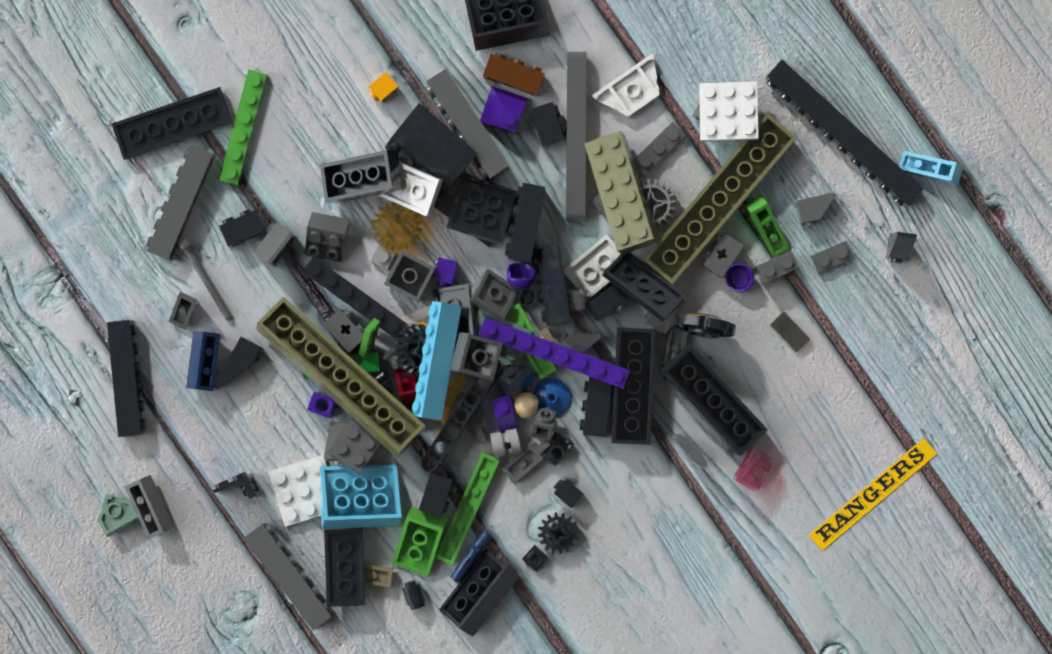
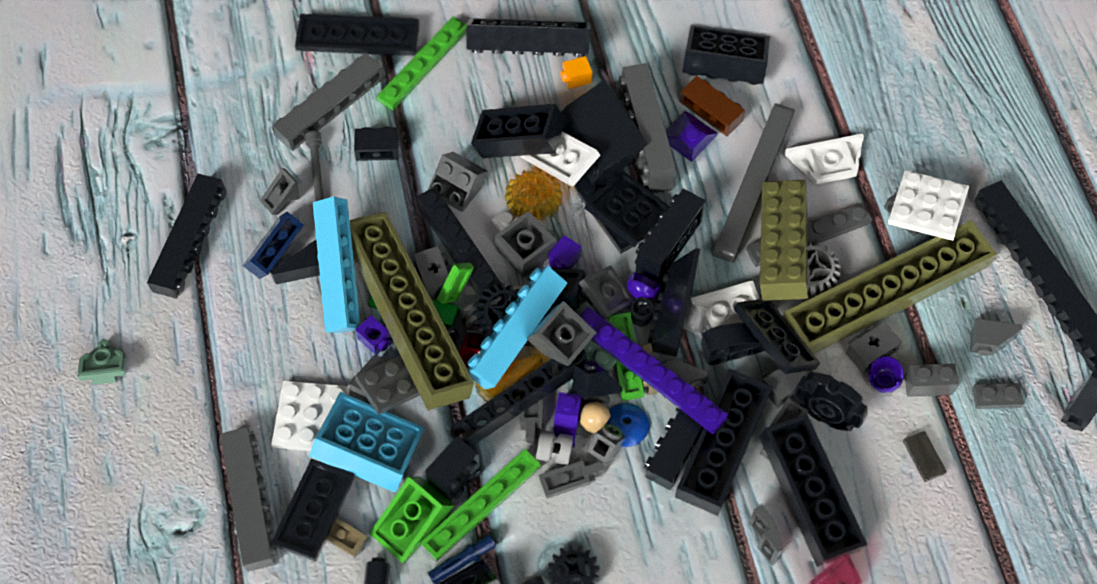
camera: 25 degrees right, 25 degrees down
dark grey brick [124,475,174,539] -> none
black bracket [212,472,261,499] -> none
slope [254,222,297,267] -> none
black brick [531,102,566,147] -> none
black plate [544,432,574,466] -> none
black brick [553,478,583,508] -> none
bright green slope [744,195,790,258] -> none
none -> medium azure brick [313,196,360,334]
none -> black brick [466,18,591,57]

